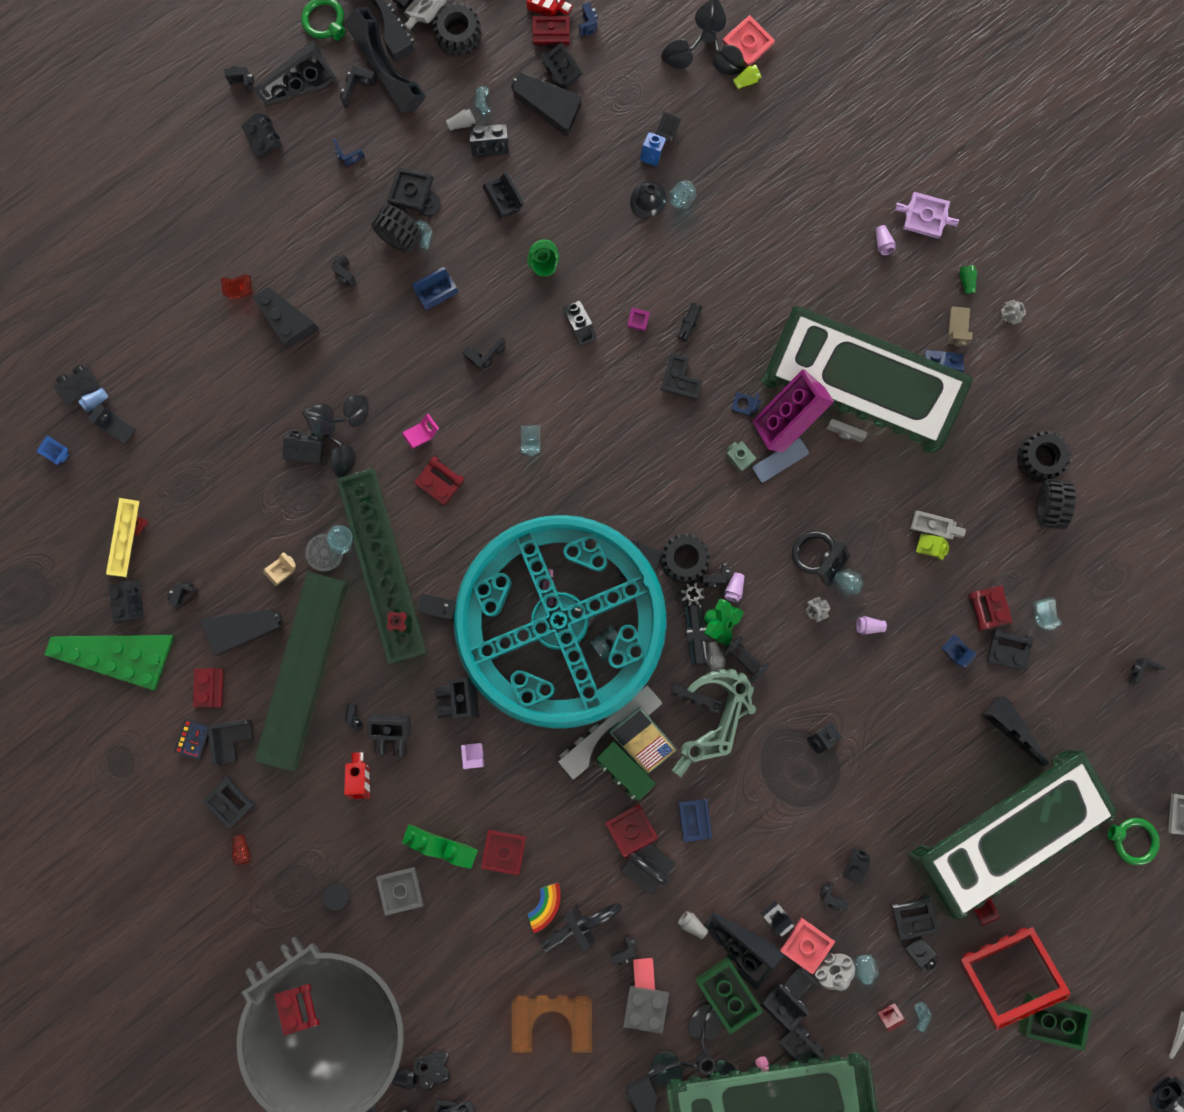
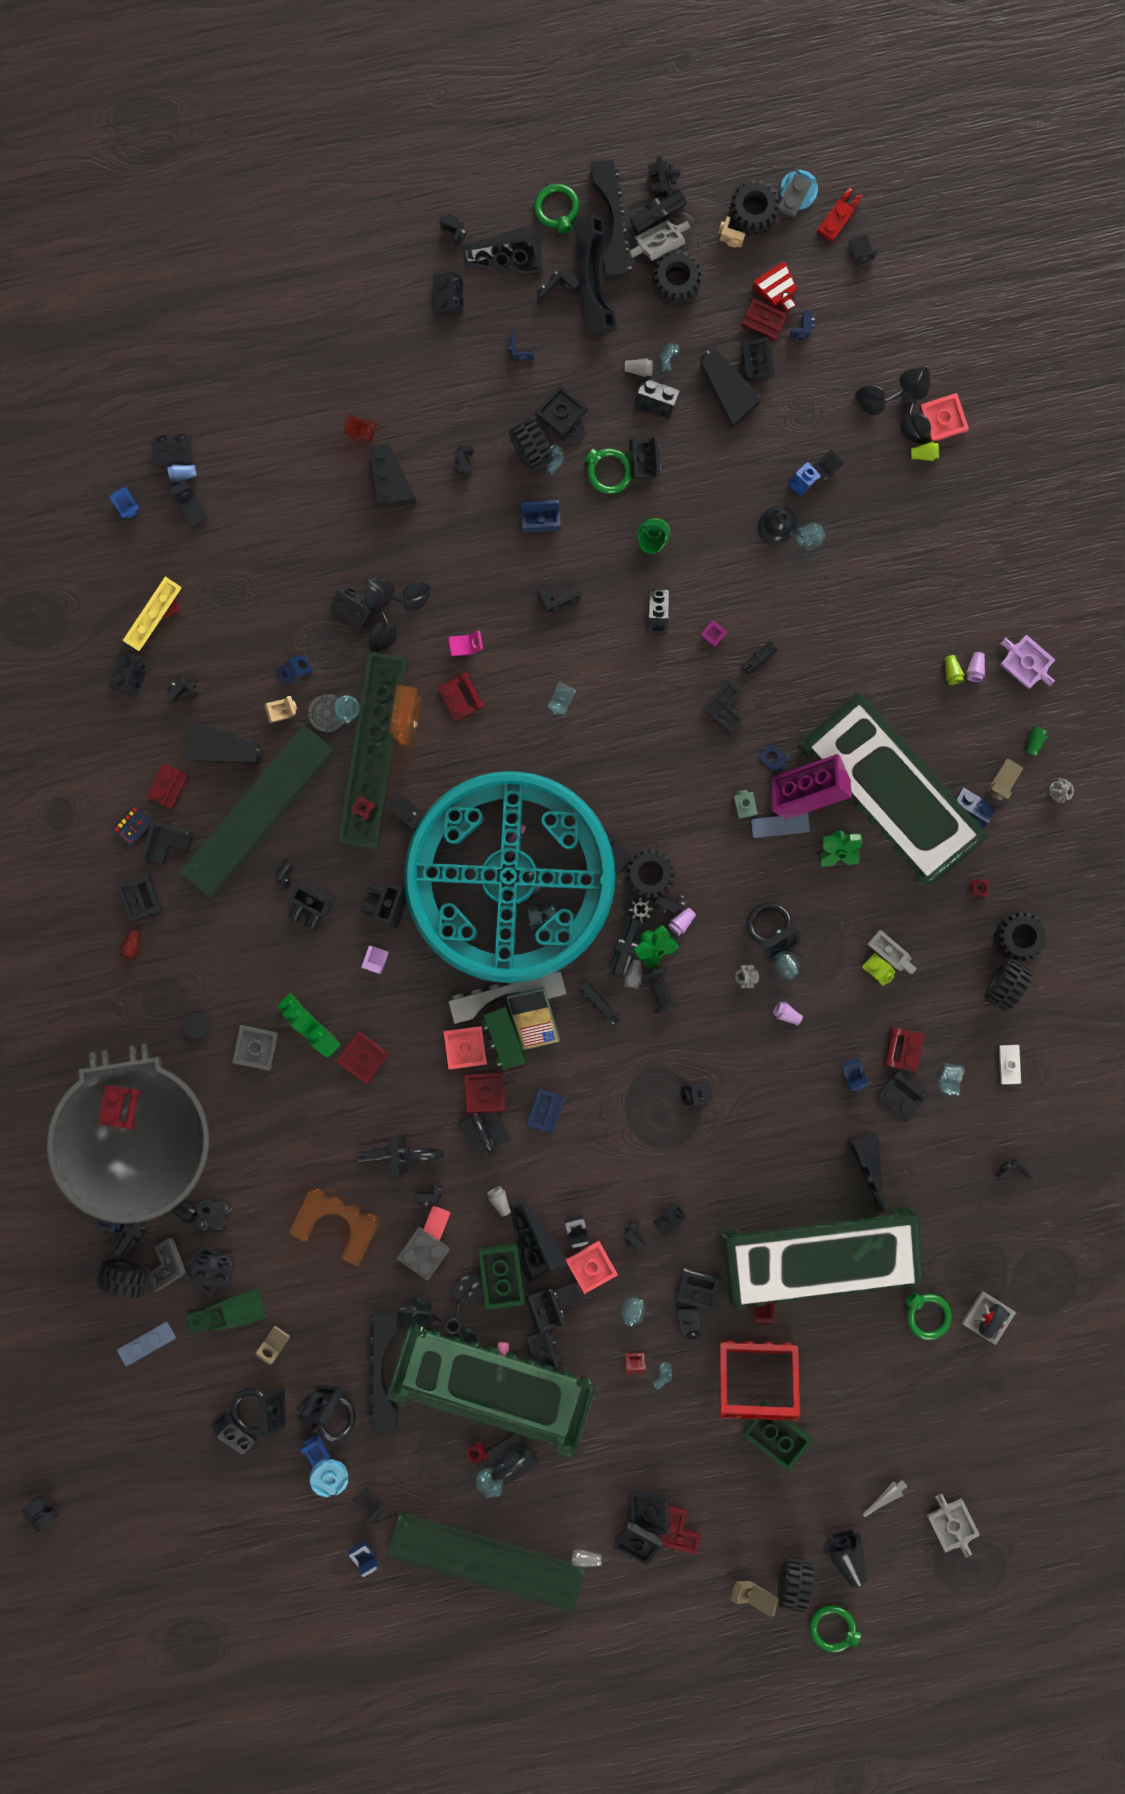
camera: 25 degrees right, 5 degrees up
green wing [44,635,175,690] -> none
red torso [344,753,370,799] -> none
tile [528,882,561,933] -> none
sand green piece [672,669,756,777] -> none
light grey plate [815,953,855,991] -> none
light grey plate [826,419,867,442] -> none
none -> dark blue bracket [275,655,313,687]
none -> clear orange arch [390,685,423,746]
none -> coral plate [444,1026,487,1069]
none -> green piece [584,448,631,494]
none -> green plant [820,831,862,866]
none -> lime cone [944,655,965,685]
none -> dark red plate [970,878,989,898]
none -> white plate [999,1045,1021,1084]

